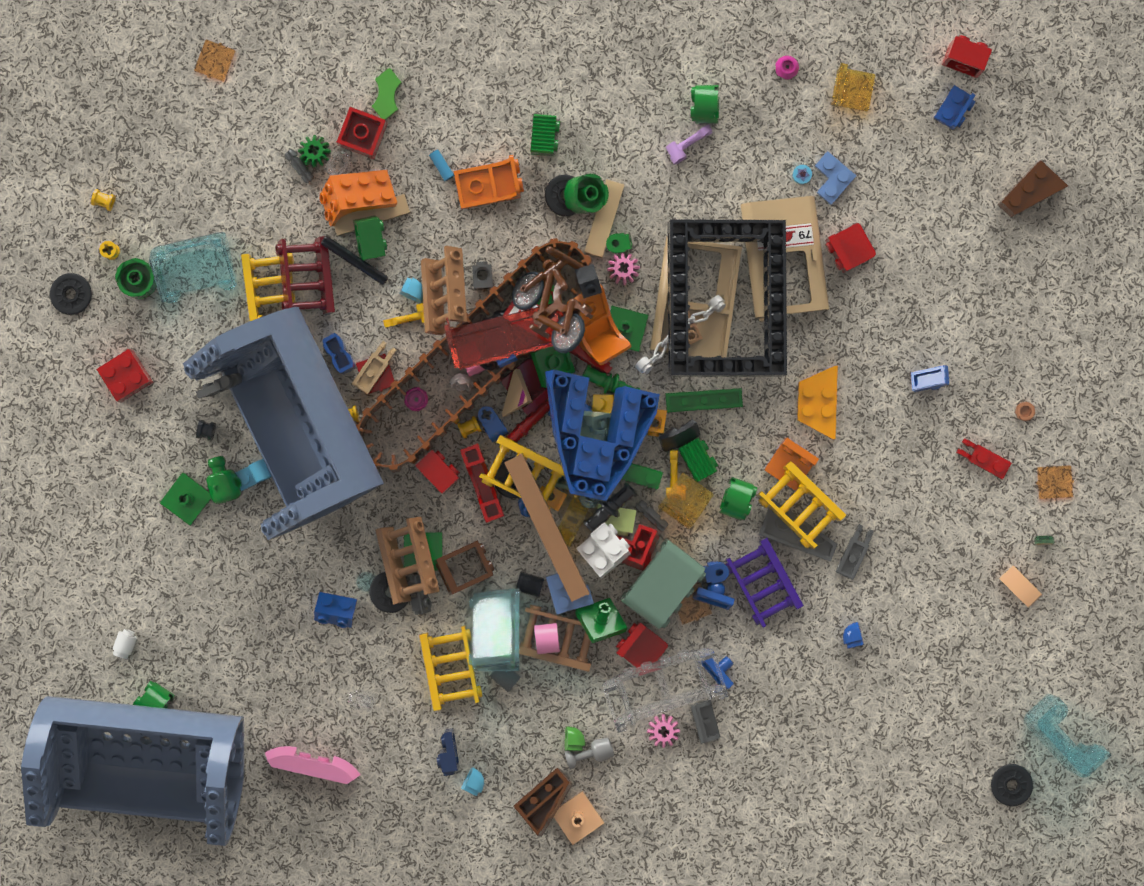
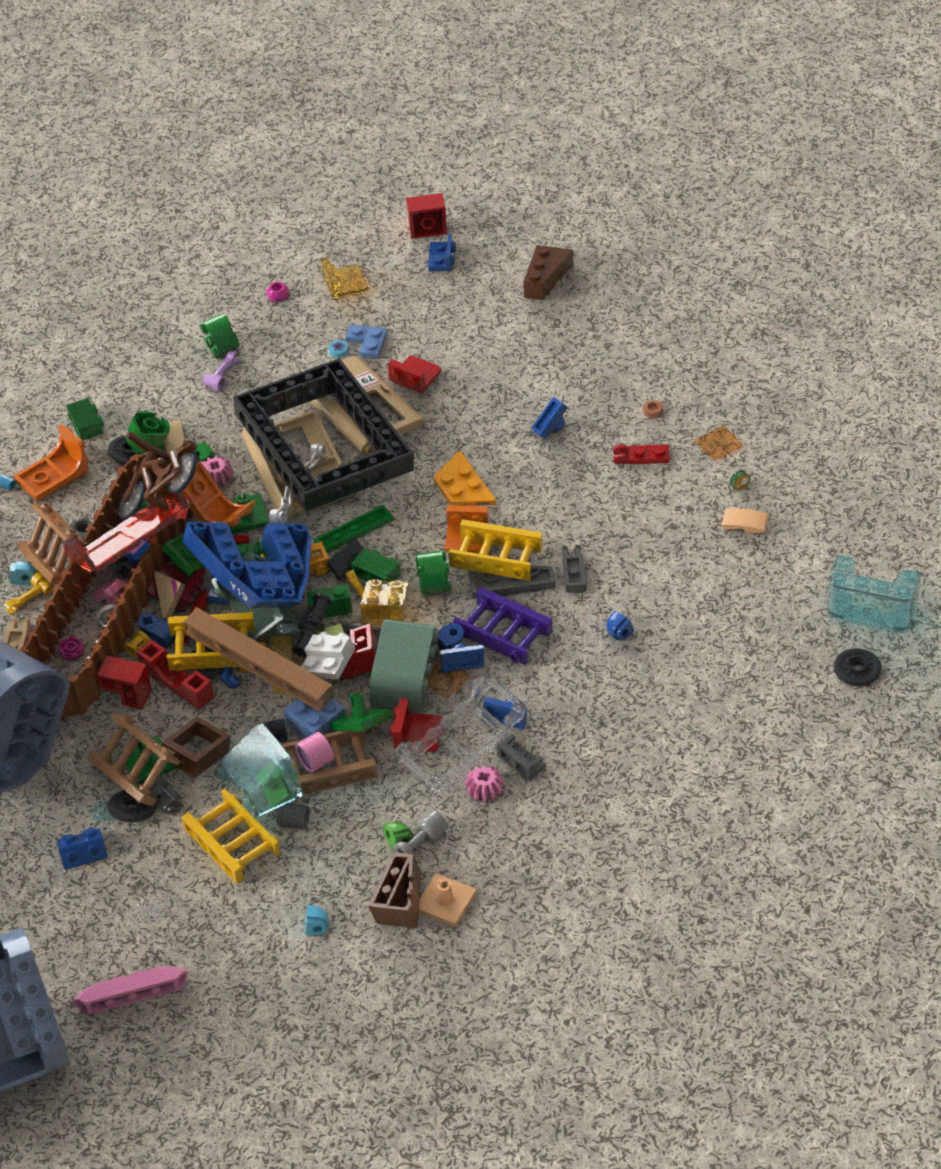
camera: 20 degrees left, 40 degrees down
dark blue plate [436,728,459,776] -> none

